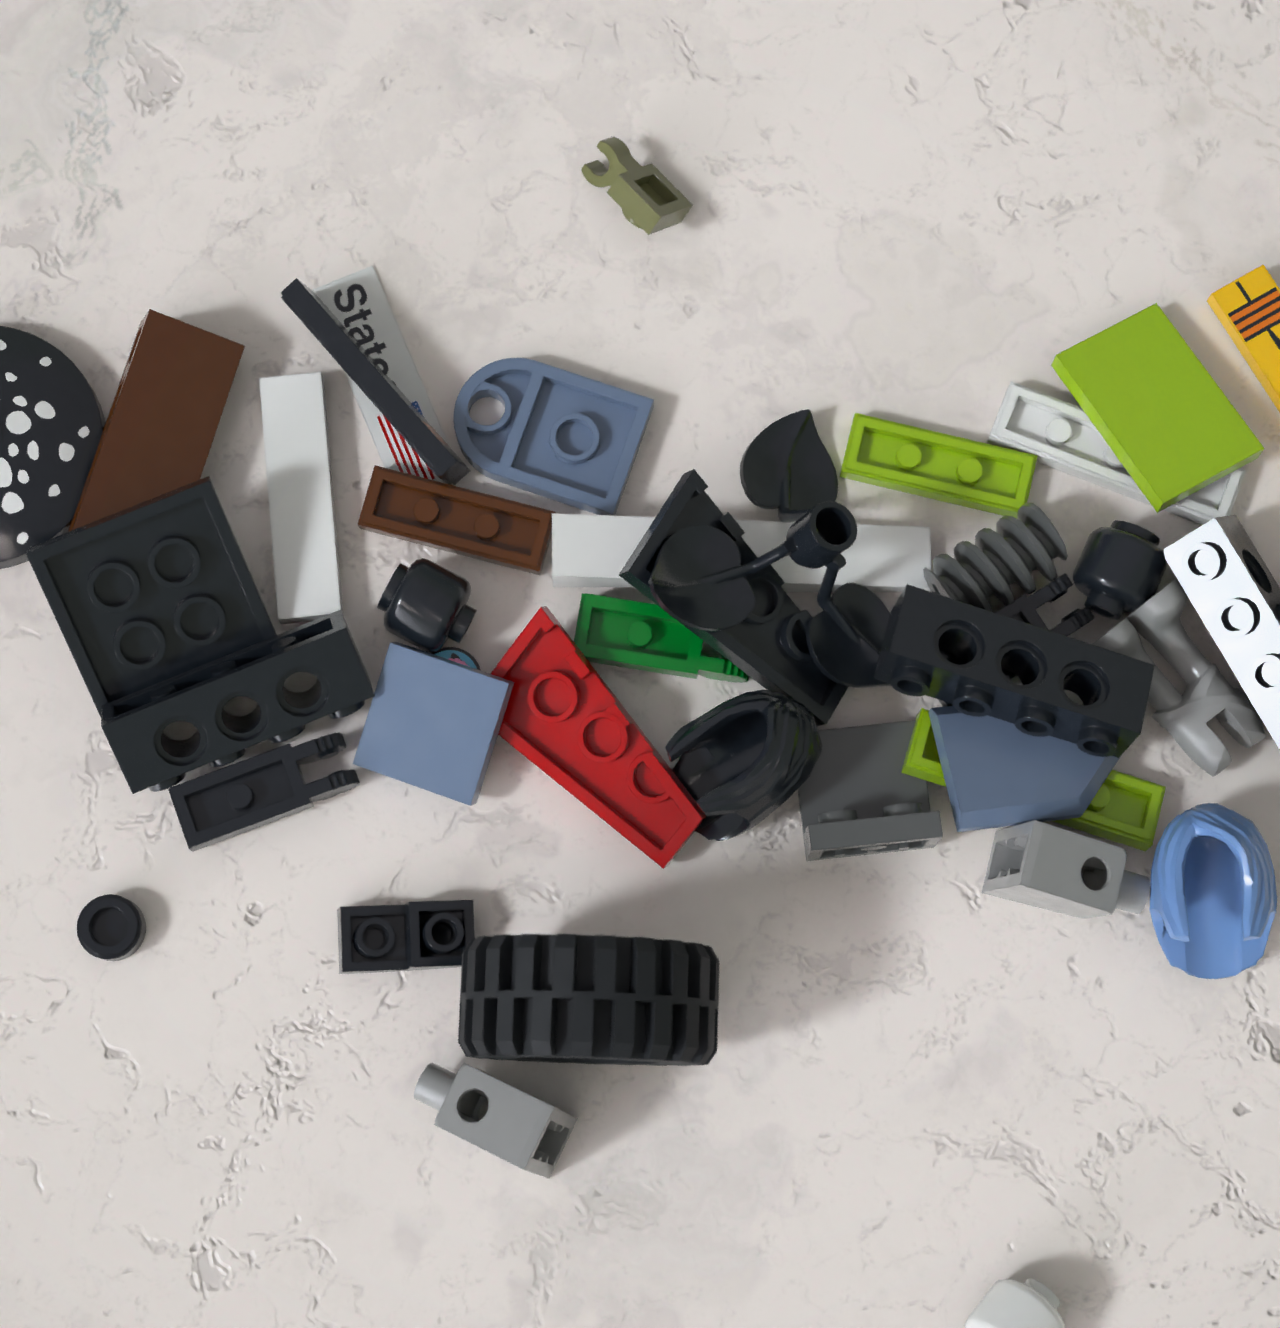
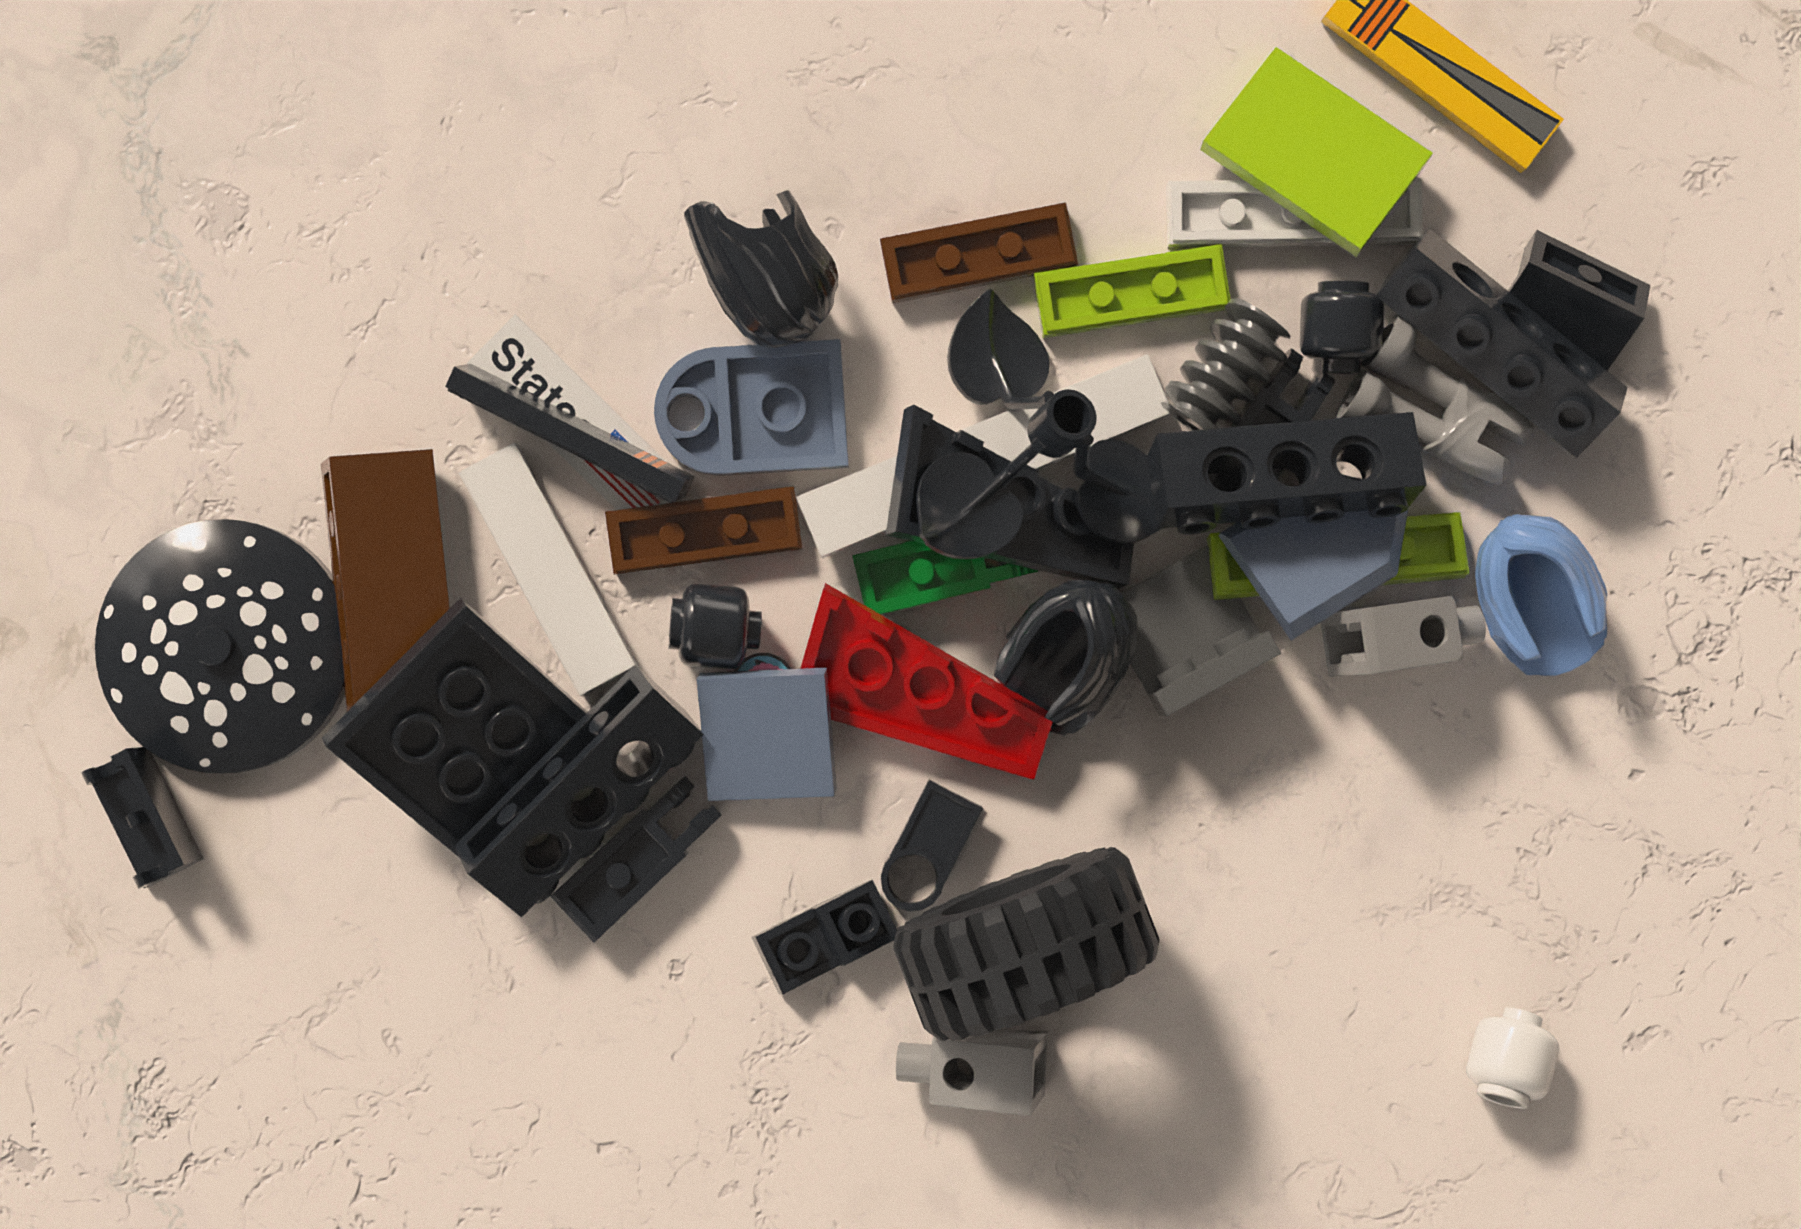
camera: 25 degrees left, 10 degrees up
black tile [77,894,146,961] -> none
olive plate [581,137,693,235] -> none
none -> black hair [684,190,838,349]
none -> reddish brown tile [880,202,1078,304]
none -> black piece [881,779,983,912]

